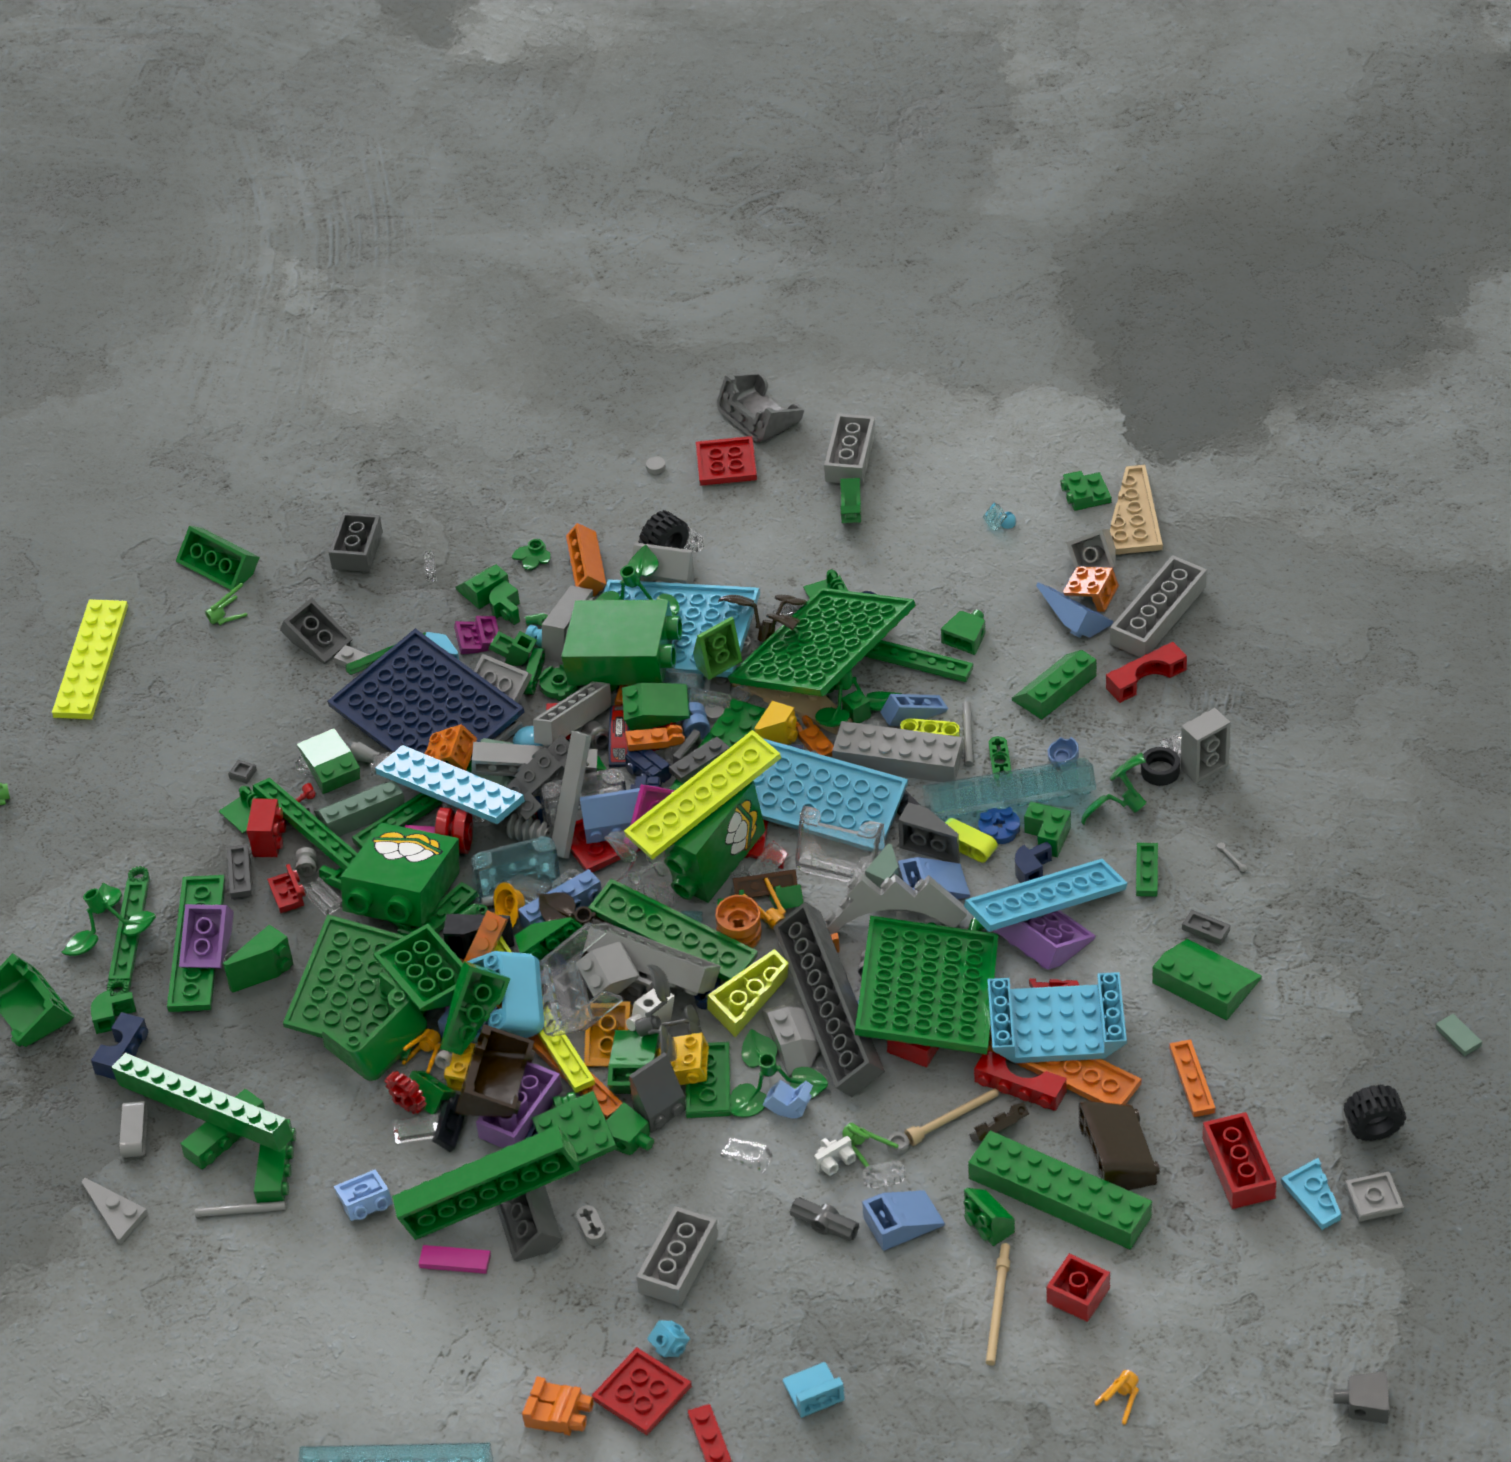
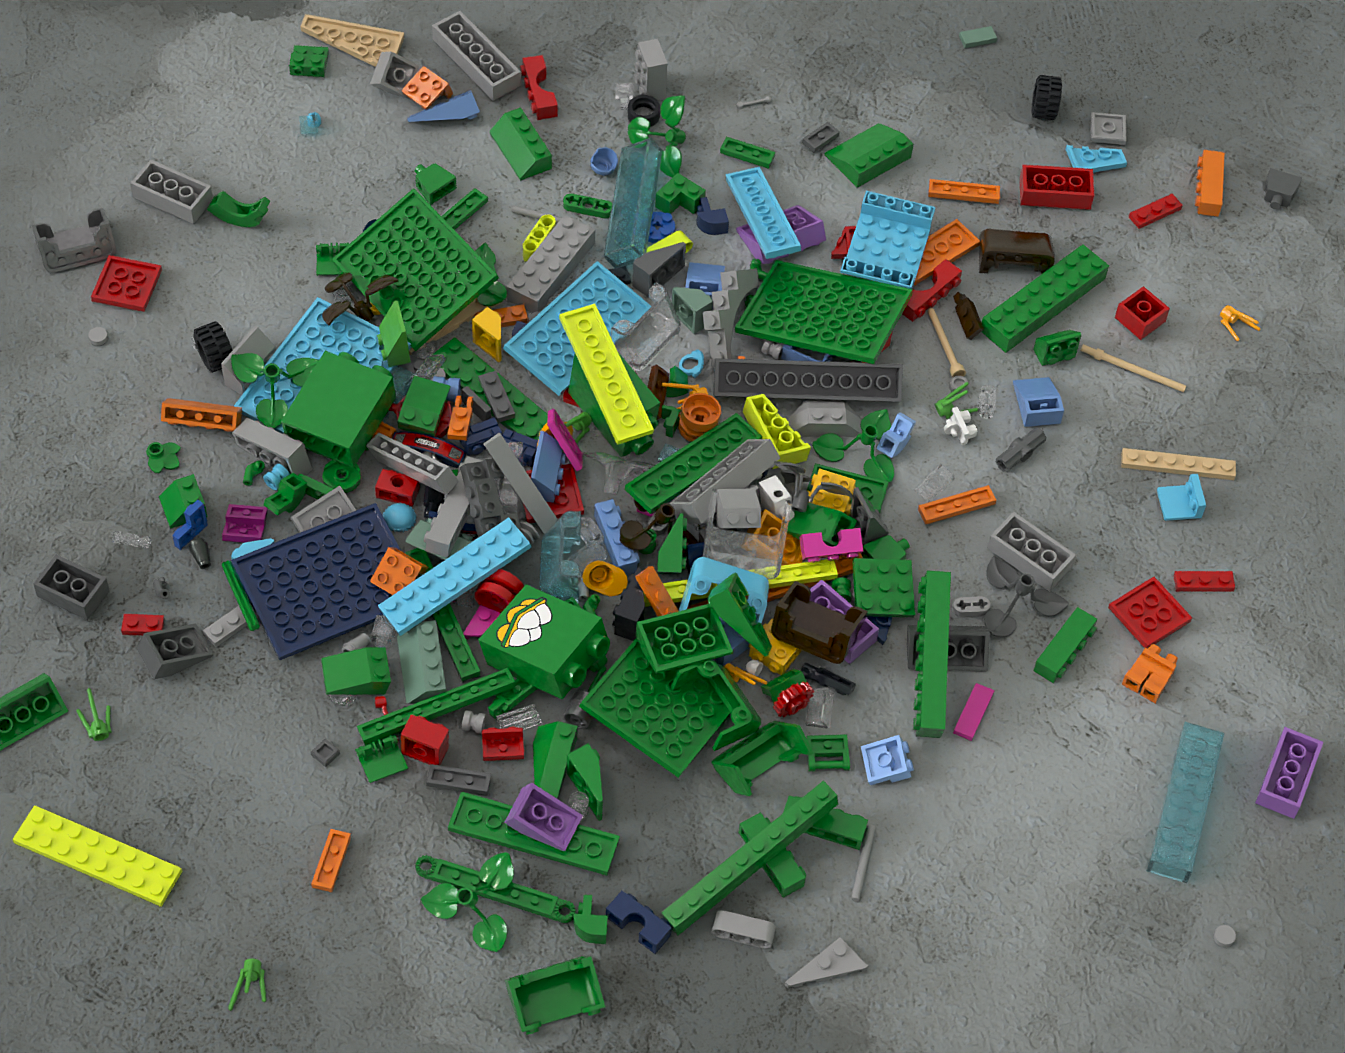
camera: 80 degrees left, 10 degrees up
green brick [489,580,520,625] -> none
medium azure brick [647,1320,690,1358] -> none
medium blue slope [880,694,948,726] -> none
none -> red plate [121,614,165,636]
none -> dark grey arm [153,577,170,599]
none -> blue plate [172,500,208,550]
none -> pearl dark grey cone [189,538,211,569]
none -> orange plate [311,829,351,892]
none -> green wedge [533,721,578,799]
none -> medium azure piece [679,350,704,378]
none -> green windscreen [711,721,814,796]
none -> dark pink arch [800,528,863,563]
none -> green plate [806,734,850,772]
none -> orange plate [918,485,996,525]
none -> dark grey plant [984,556,1069,637]
none -> green brick [1033,607,1097,684]
none -> tan plate [1121,448,1236,480]
none -> red plate [1129,193,1183,229]
none -> orange brick [1195,150,1225,217]

